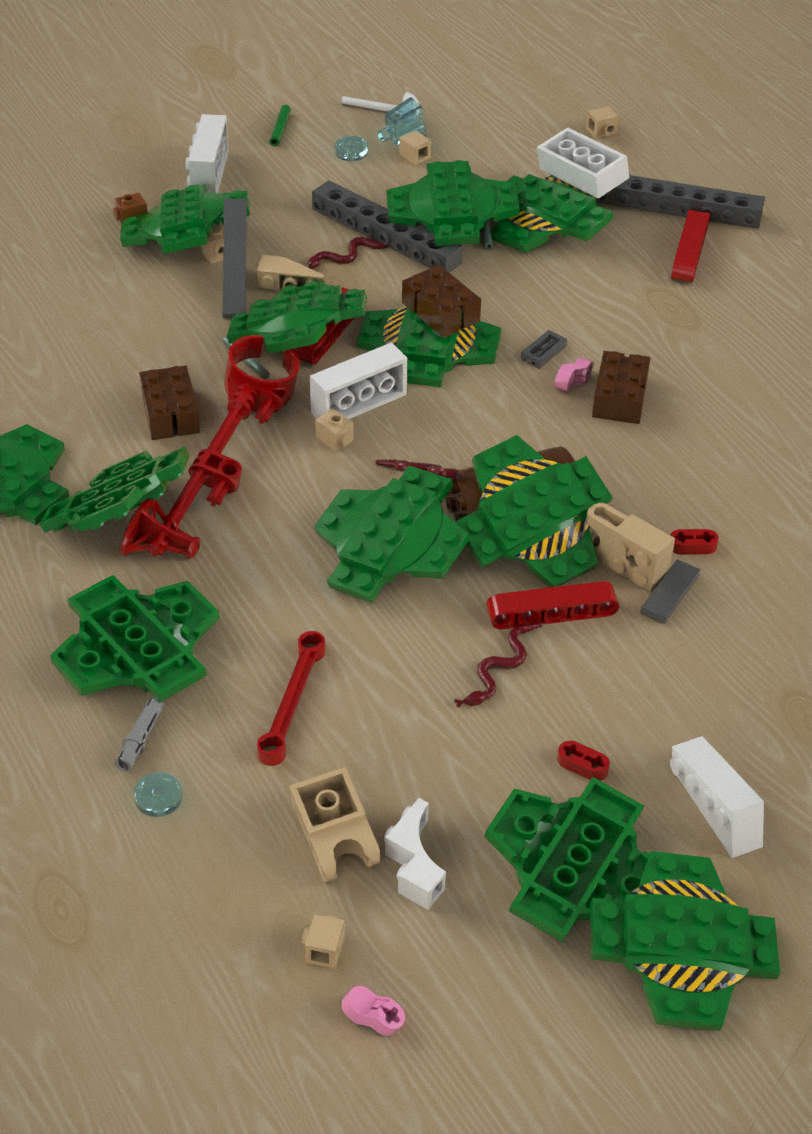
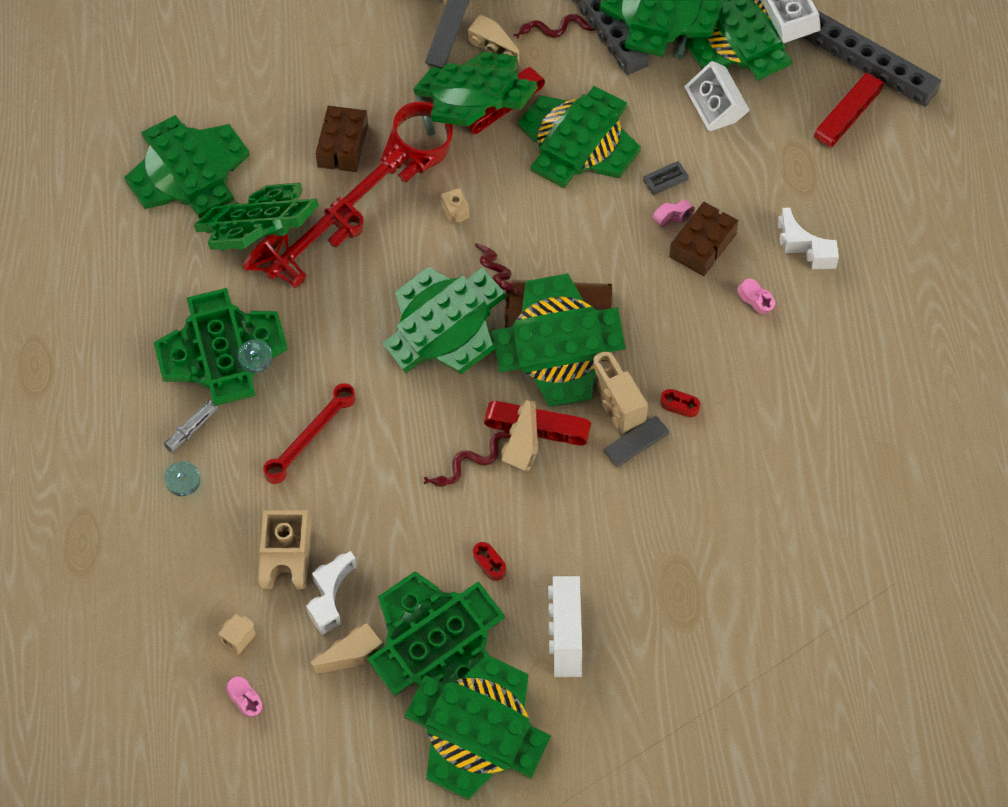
camera: 25 degrees right, 15 degrees up
white brick [310,343,407,419] -> none
reddish brown piece [402,265,481,338] -> none
none -> clear light blue piece [238,339,273,373]
none -> tan slope [311,623,383,674]
none -> tan slope [501,400,538,471]
none -> white slope [684,61,750,131]
none -> bright pink piece [738,279,775,314]
none -> white arch [777,208,839,270]

